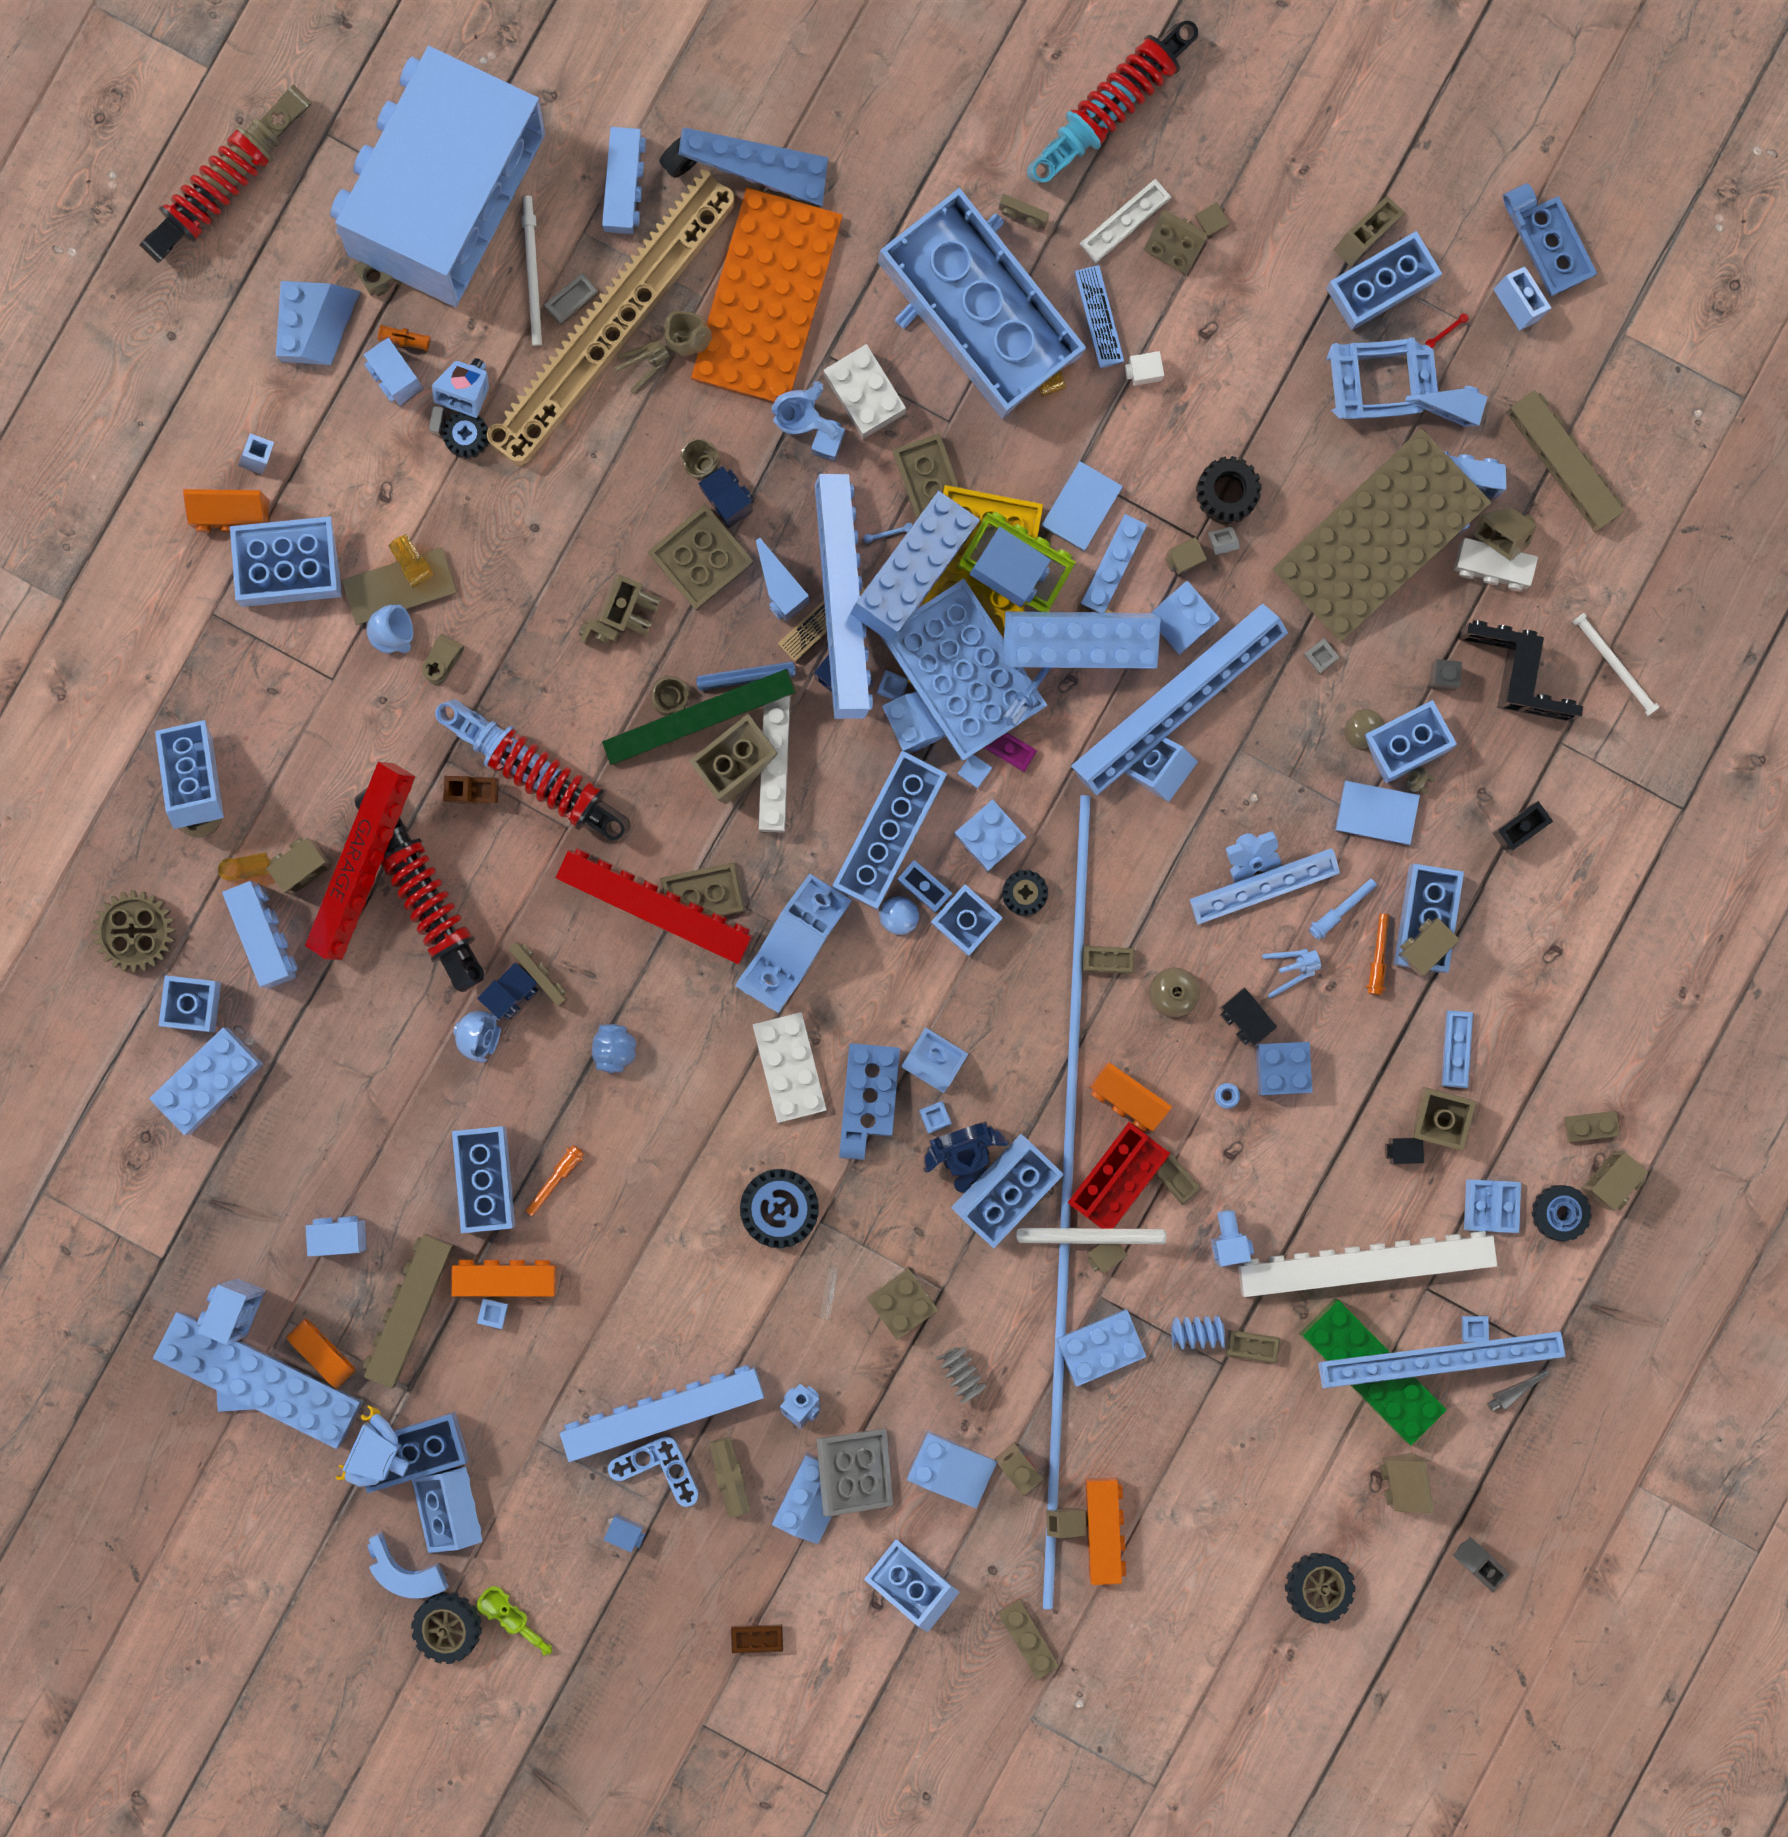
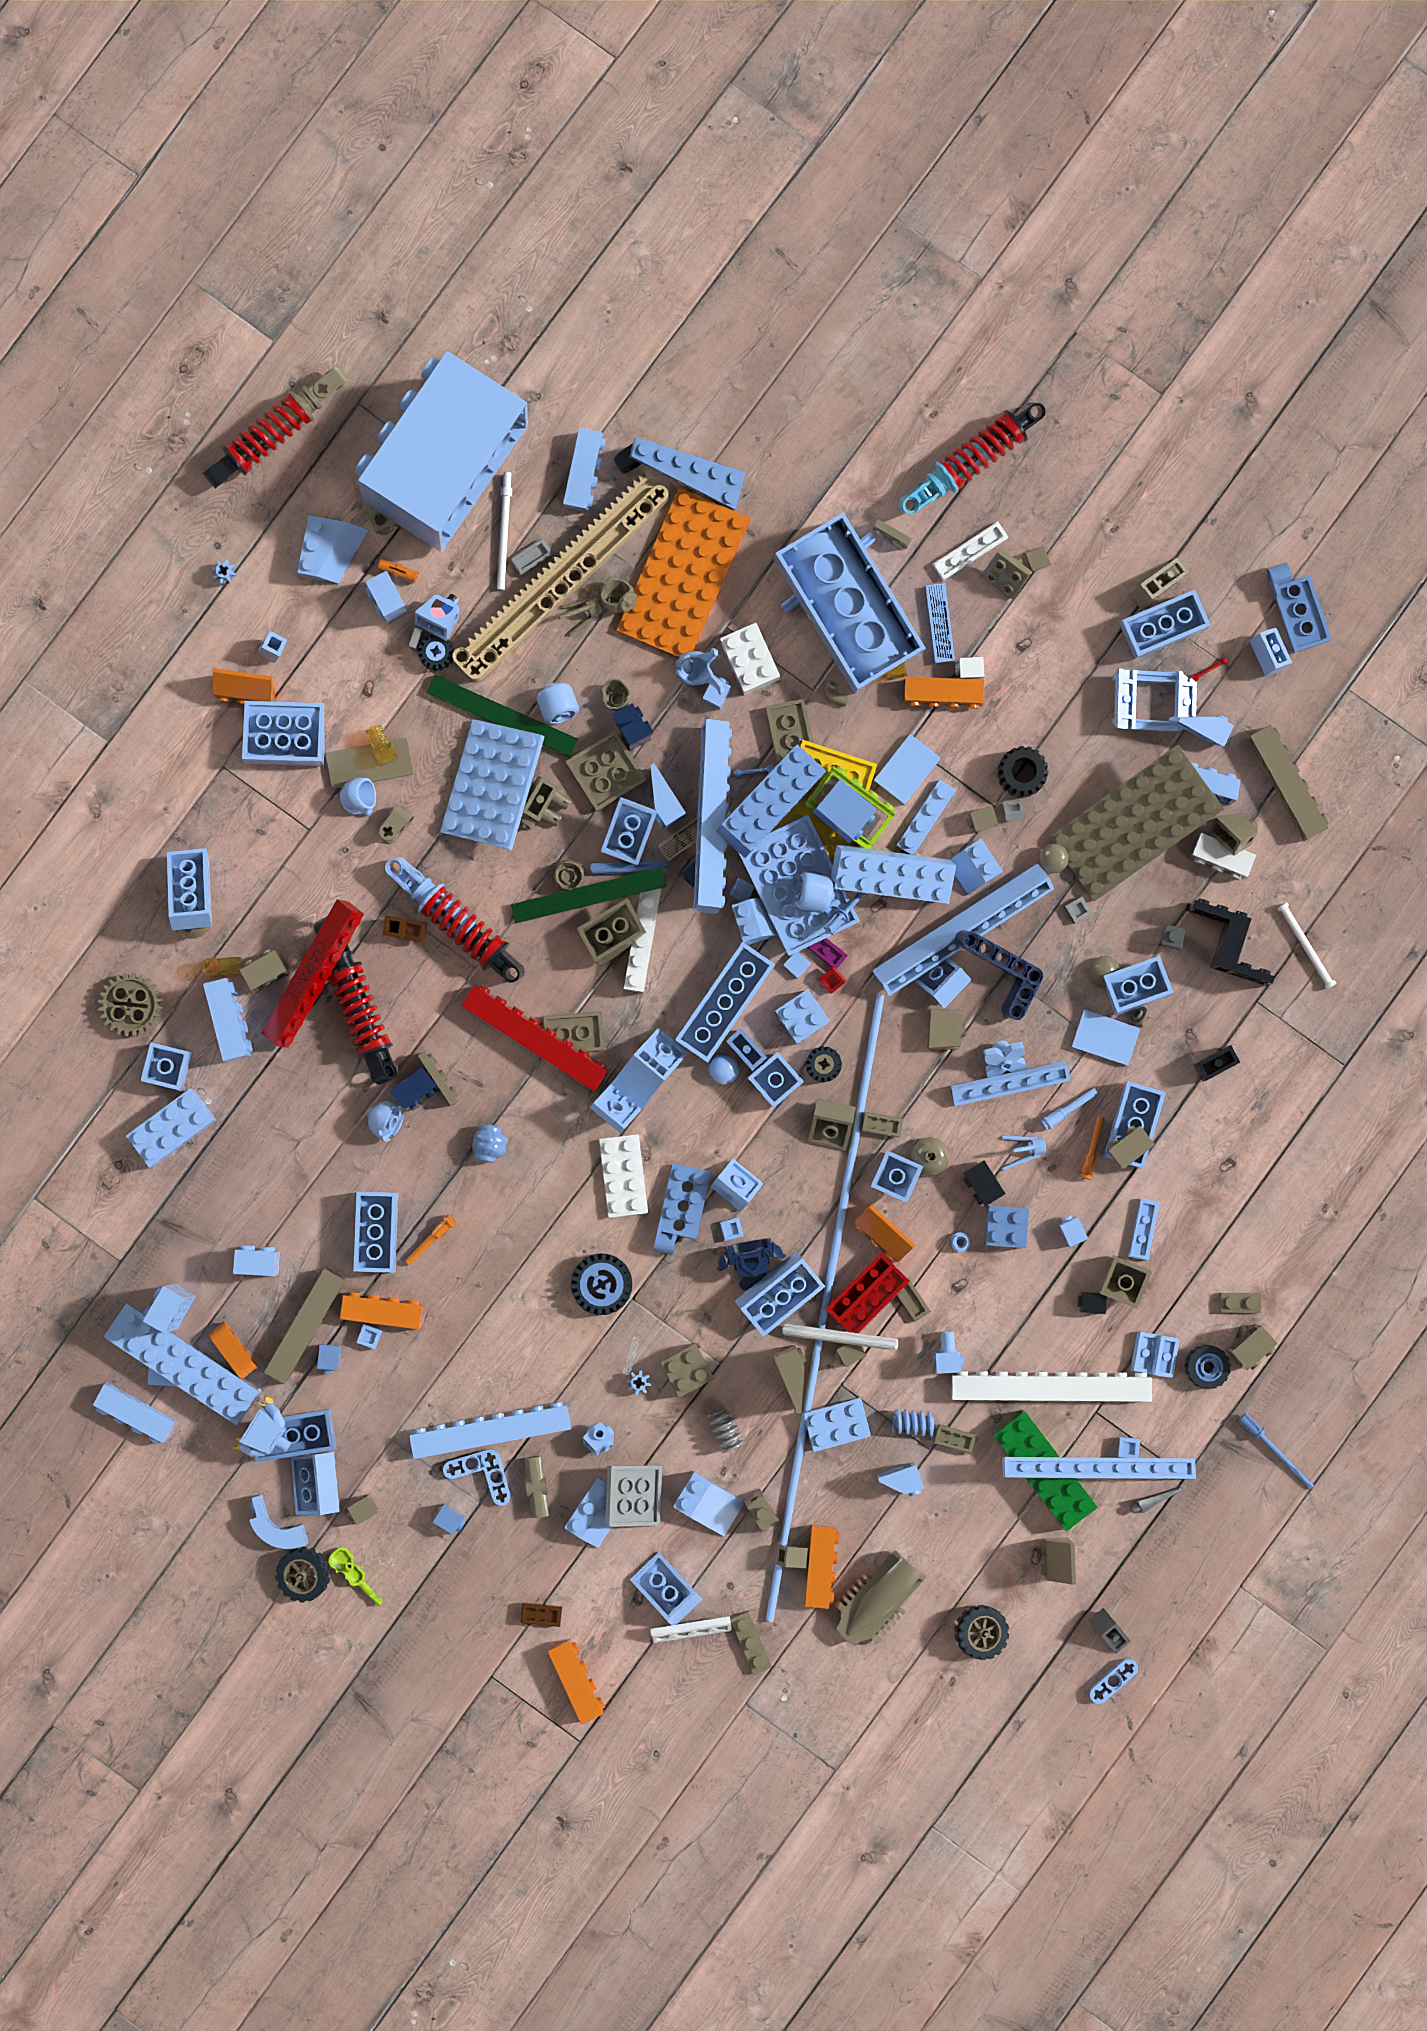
camera: 10 degrees right, 0 degrees up
none -> light blue brick [93,1383,177,1444]
none -> light blue gear [212,559,237,585]
none -> medium blue brick [317,1344,342,1374]
none -> dark tan brick [347,1494,379,1525]
none -> dark green tile [426,675,578,757]
none -> light blue plate [440,719,544,850]
none -> light blue head [537,683,579,724]
none -> orange brick [548,1639,605,1725]
none -> light blue slope [601,797,658,865]
none -> light blue gear [627,1370,651,1395]
none -> white tile [651,1616,732,1643]
none -> dark tan slope [773,1345,806,1414]
none -> light blue head [794,872,835,913]
none -> dark tan slope [807,1099,856,1151]
none -> red plate [818,966,847,994]
none -> dark tan arm [825,680,848,707]
none -> dark tan connector [834,1550,926,1646]
none -> light blue slope [871,1150,923,1203]
none -> light blue slope [876,1462,924,1496]
none -> orange brick [904,677,984,709]
none -> dark tan torso [928,1008,965,1050]
none -> dark blue beam [955,930,1043,1020]
none -> dark tan hair [1039,843,1068,873]
none -> light blue brick [1058,1215,1088,1247]
none -> light blue beam [1089,1658,1138,1704]
none -> medium blue piece [1238,1413,1314,1489]

